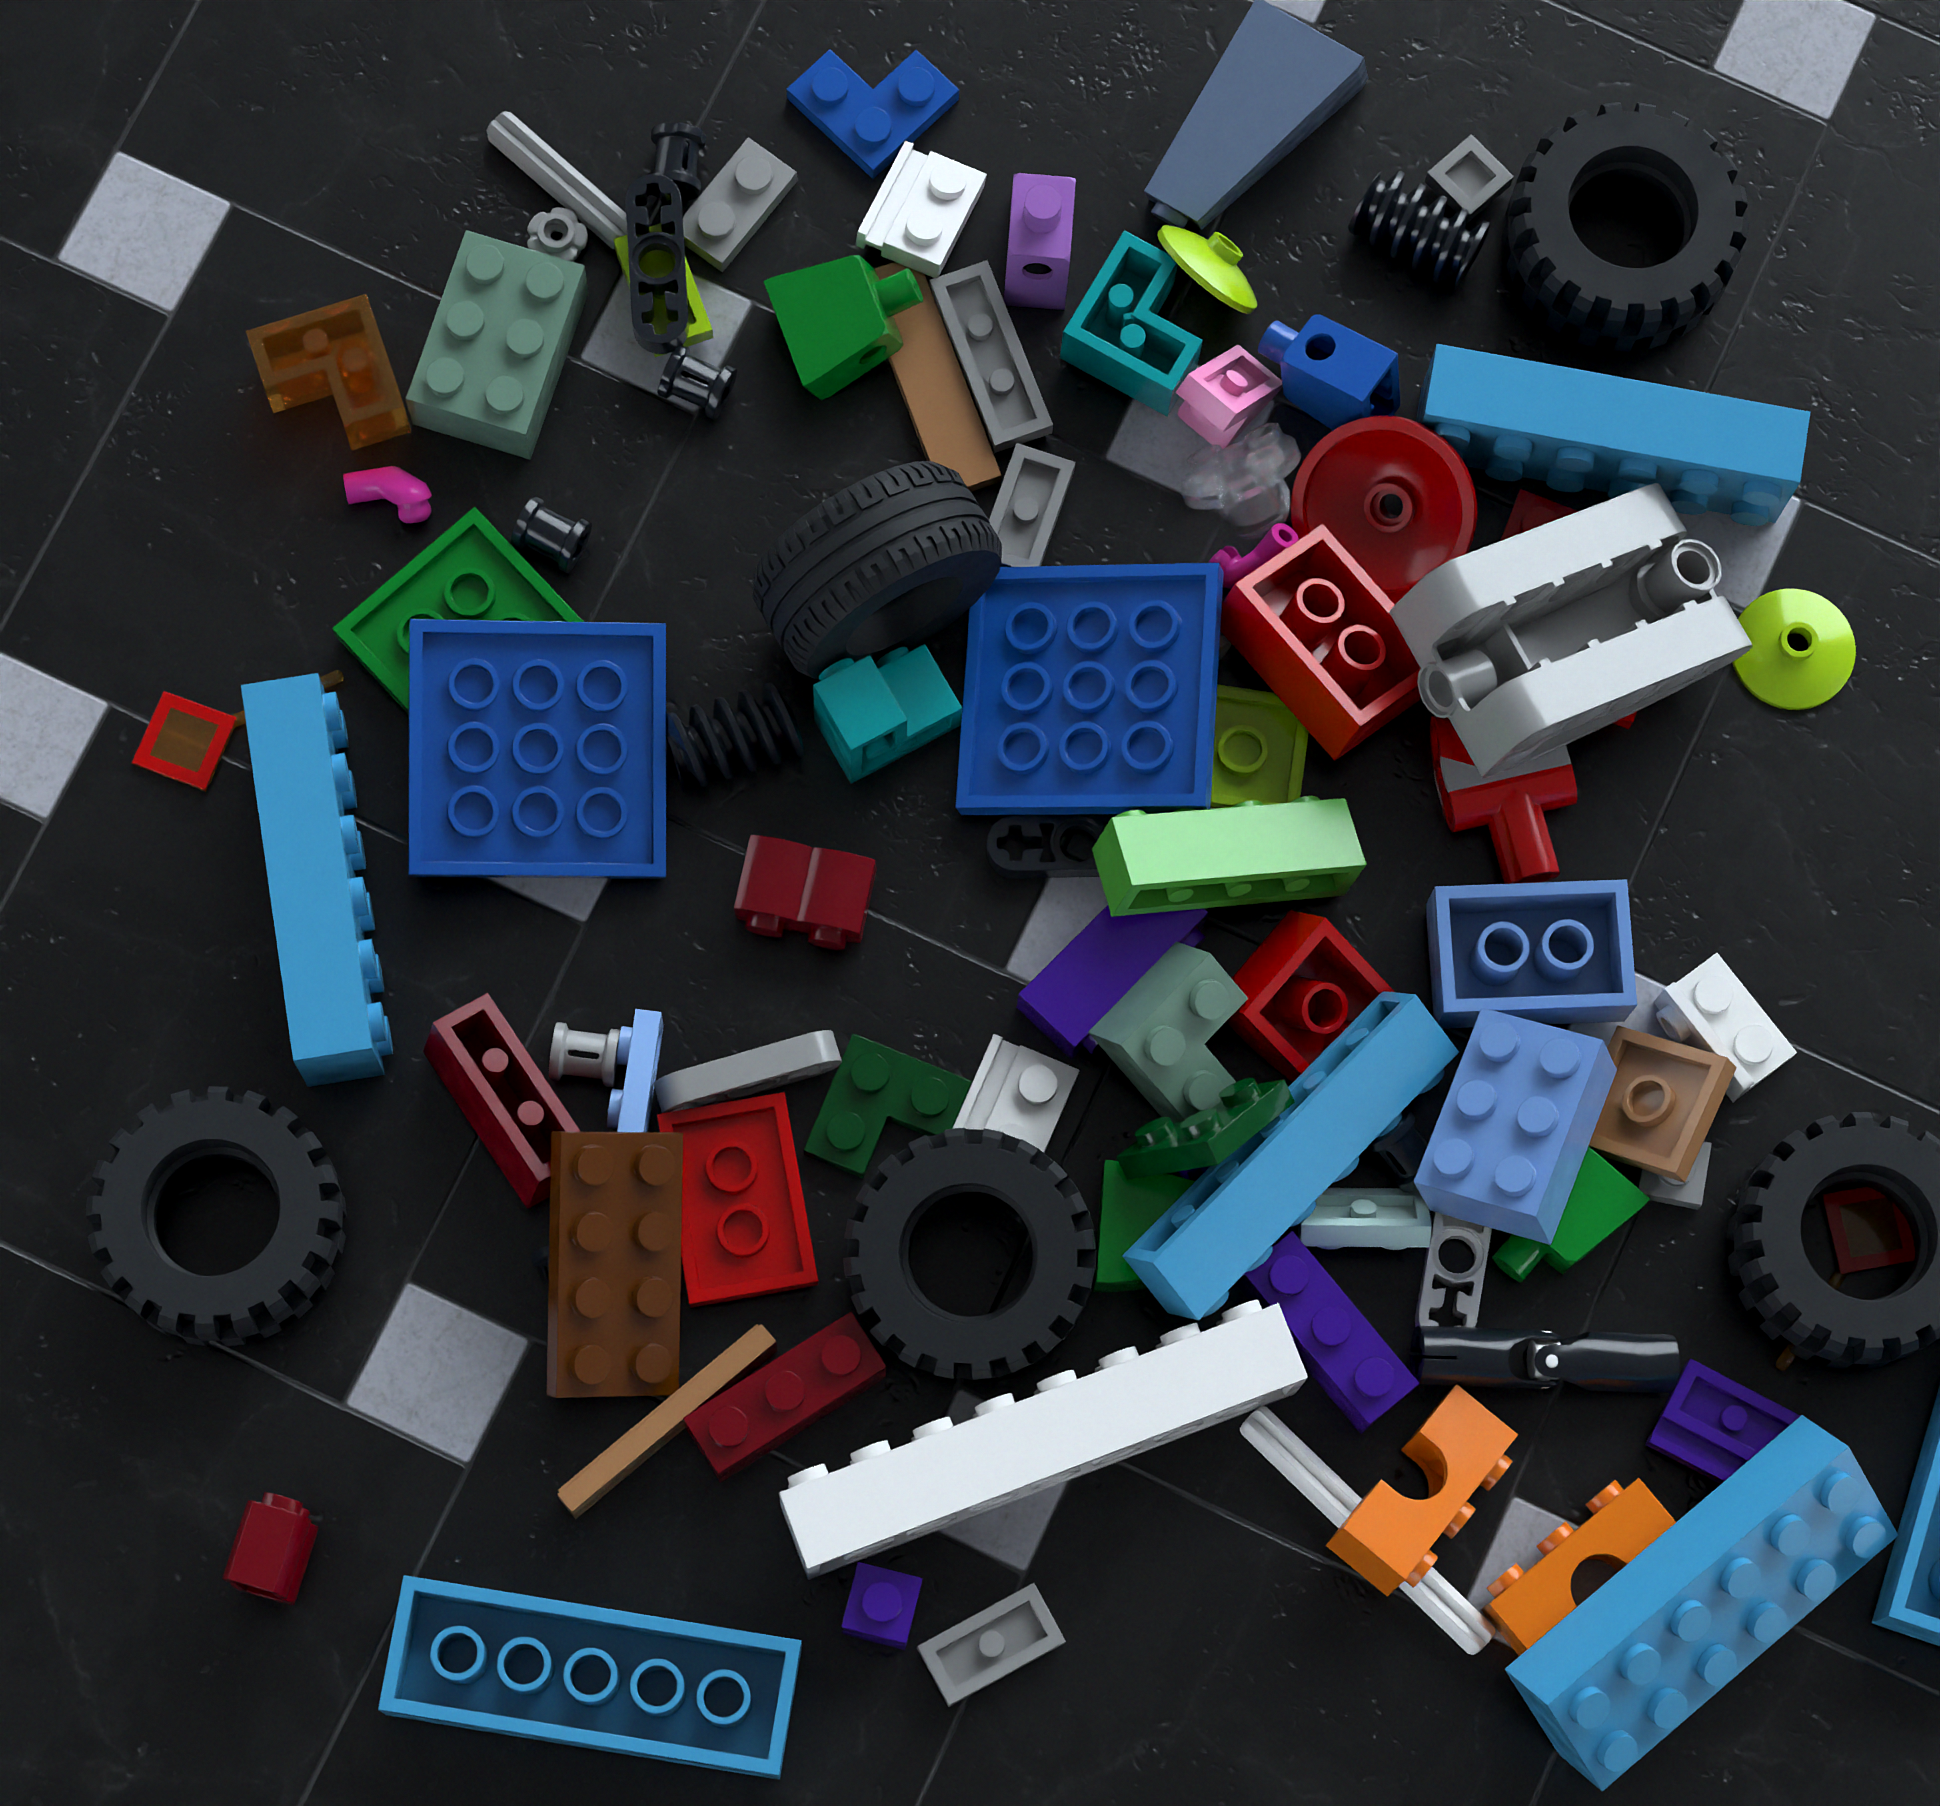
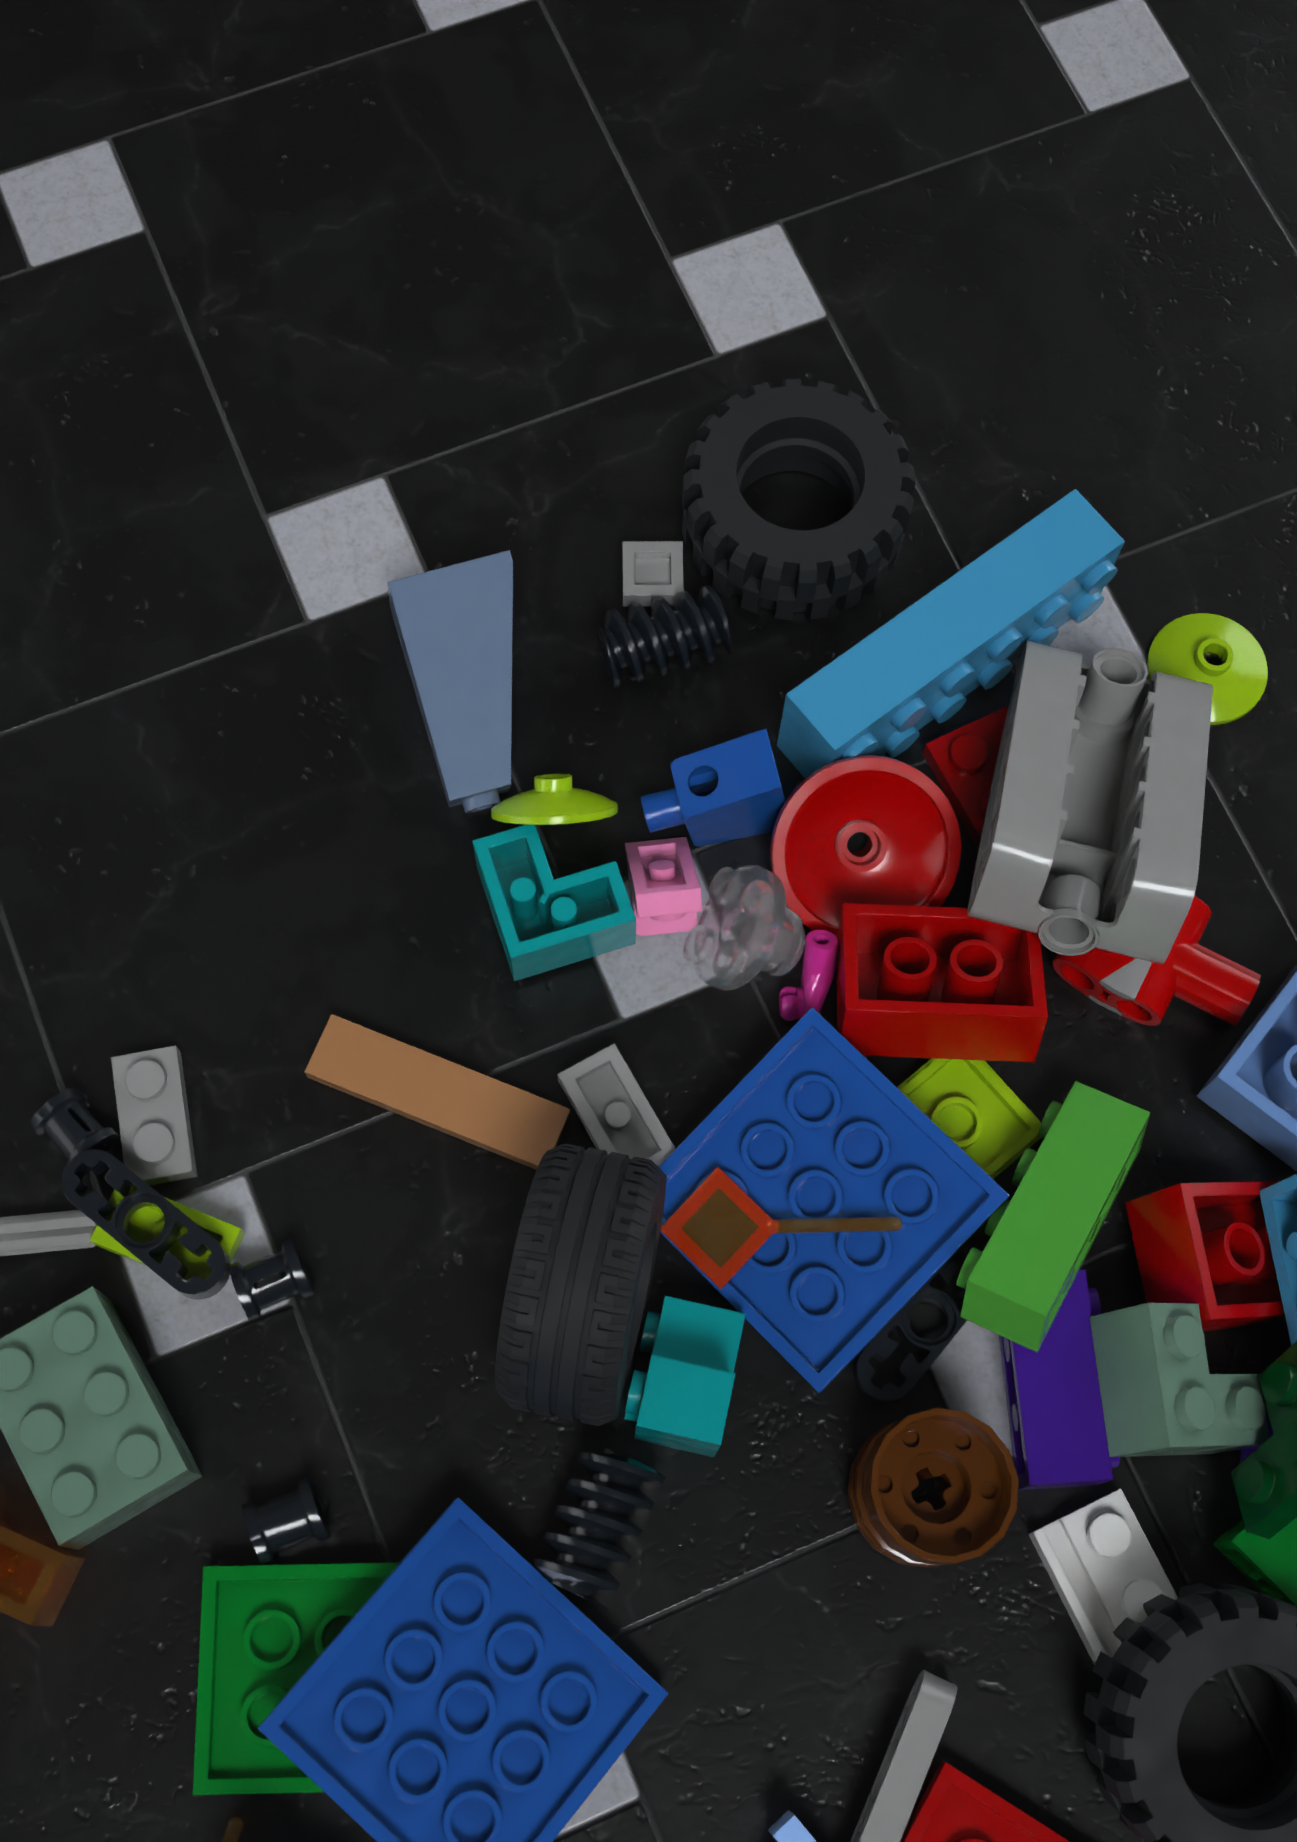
camera: 45 degrees left, 5 degrees down
dark pink arm [343,466,432,523] -> none
light grey plate [527,207,588,262] -> none
dark red brick [734,835,877,950] -> none
green torso [764,255,923,401] -> none
blue plate [787,49,959,179] -> none
dark green plate [804,1033,972,1179] -> none
white plate [855,141,987,278] -> none
light grey plate [929,260,1053,453] -> none
medium lavender torso [1004,173,1076,310] -> none
none -> clear orange piece [661,1167,902,1289]
none -> reddish brown wheel [847,1408,1019,1567]

